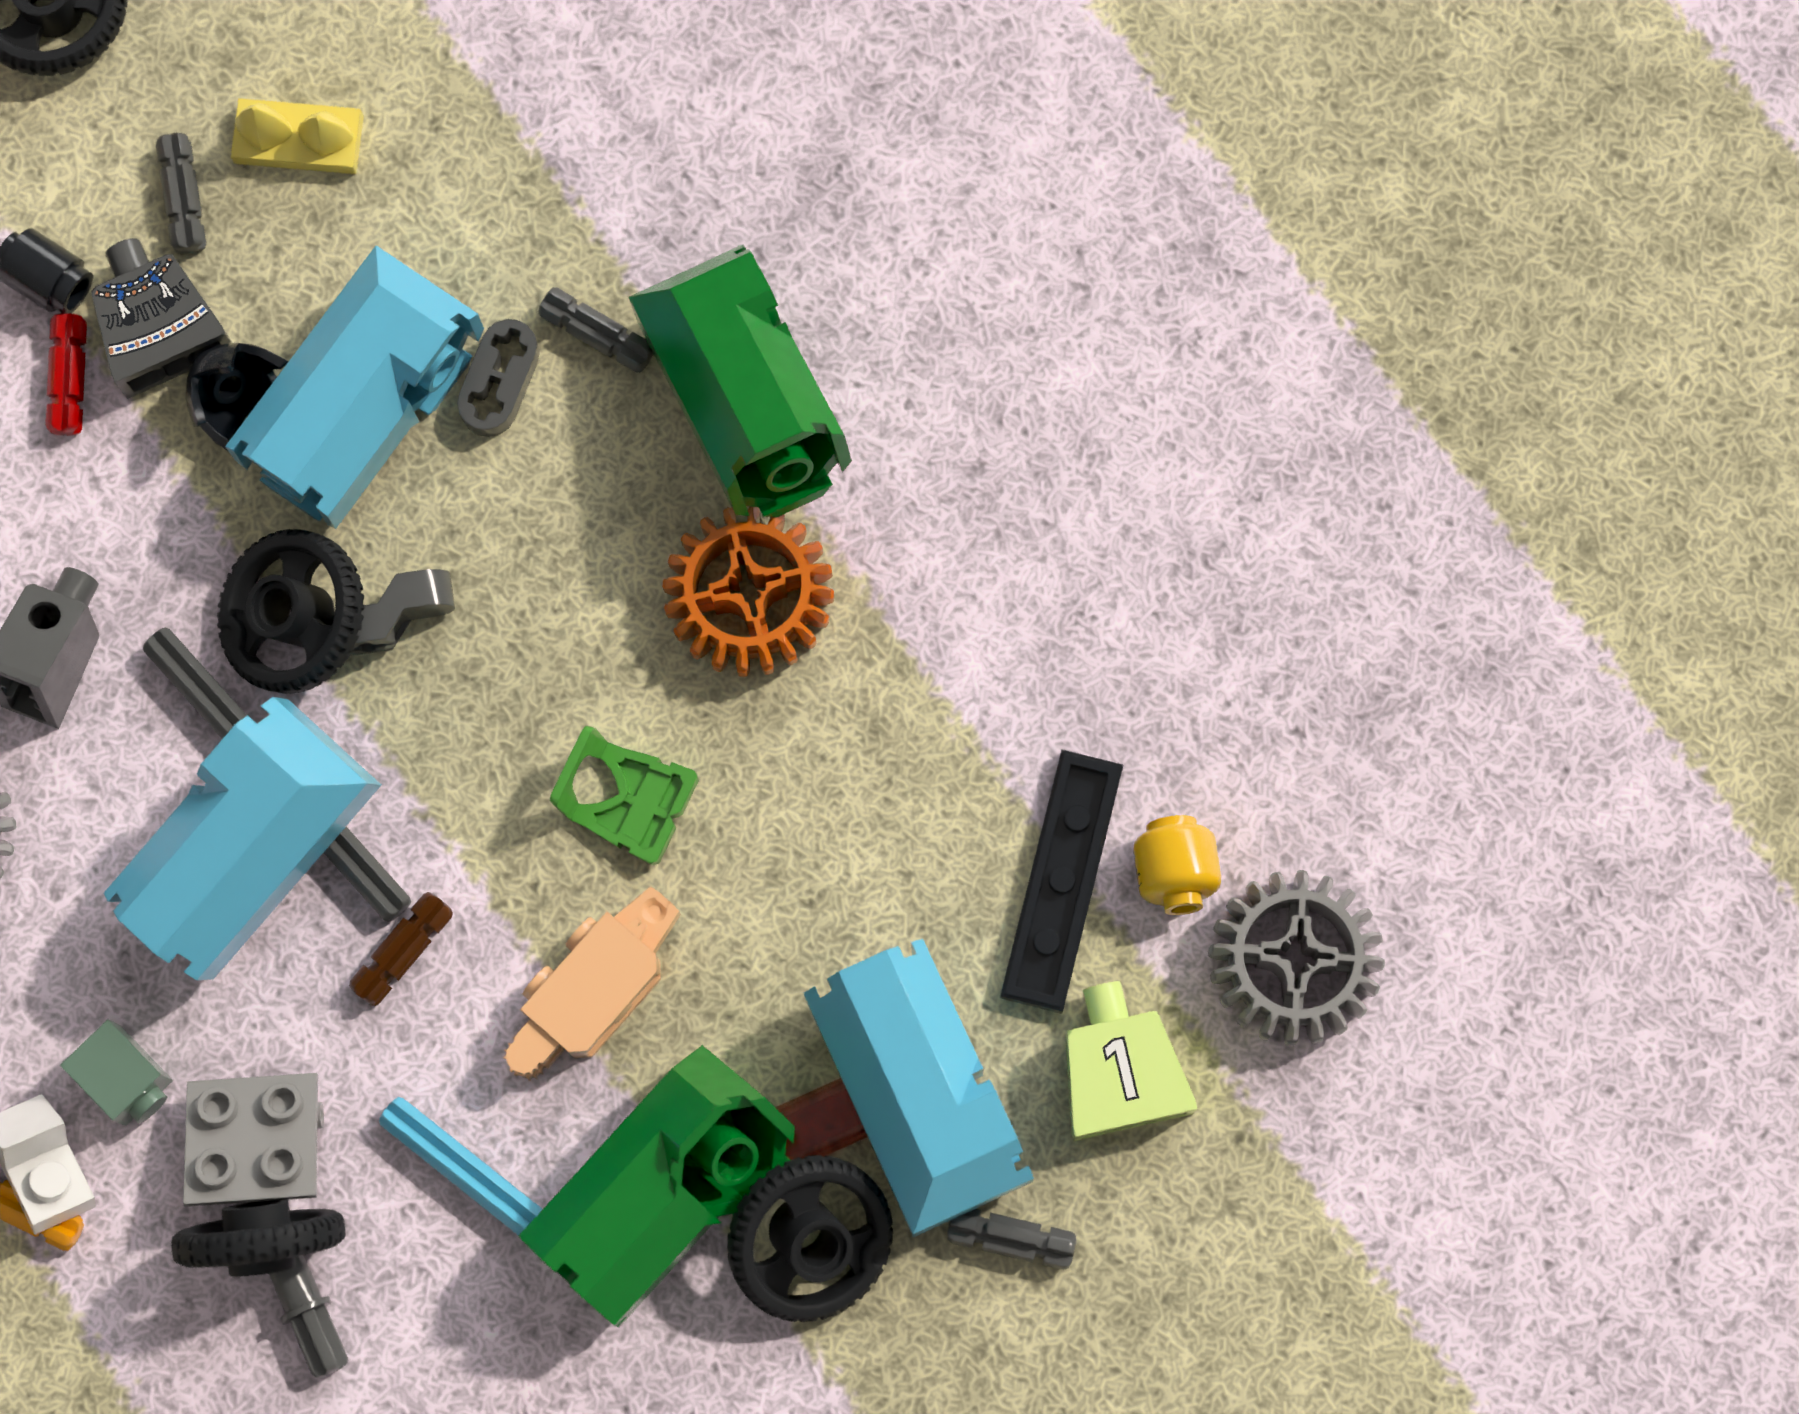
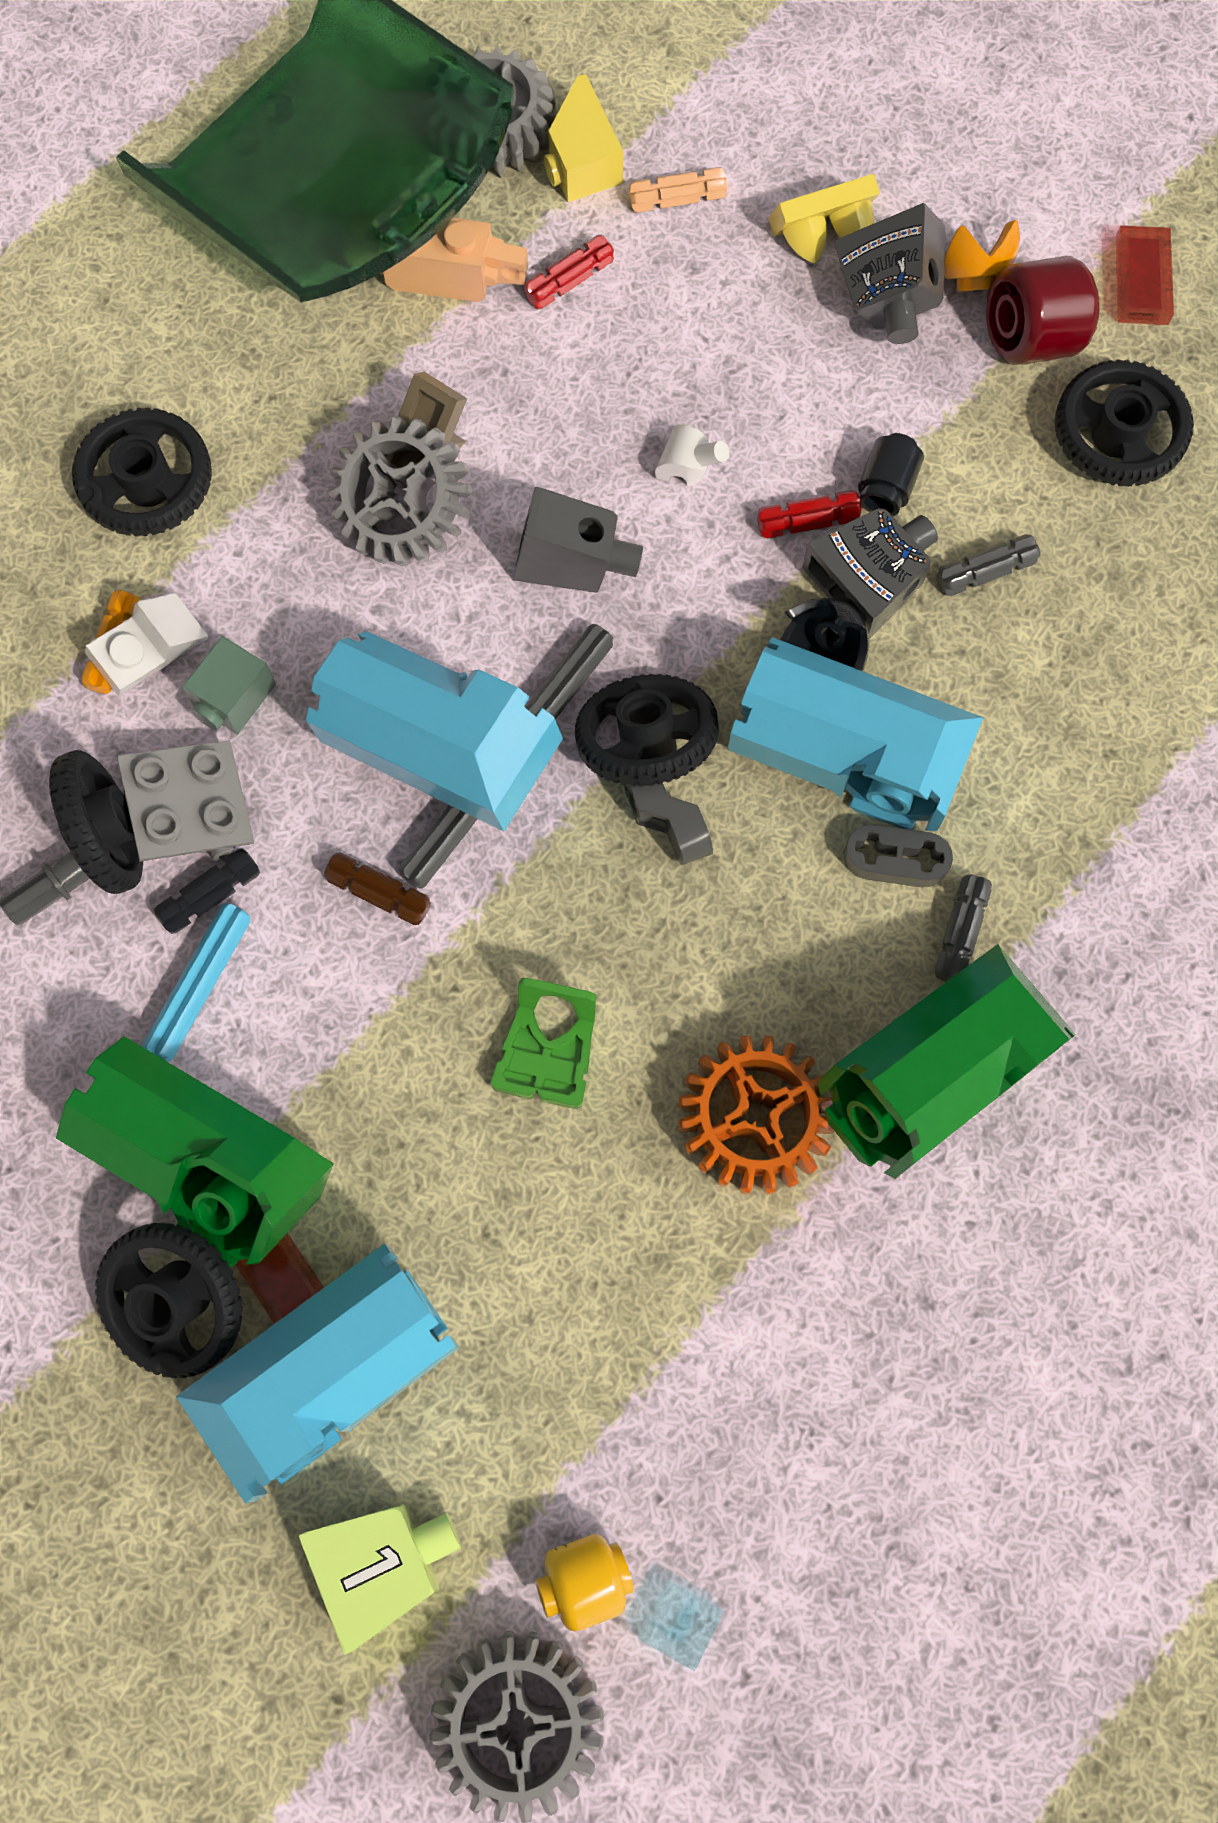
camera: 75 degrees right, 5 degrees down
light yellow tile [231,98,364,174] -> none
light nougat hinge [503,886,681,1081] -> none
dark grey axle [947,1209,1076,1270] -> none
black tile [1000,750,1124,1014] -> none
none -> black axle [154,849,260,934]
none -> clear light blue tile [638,1578,724,1671]

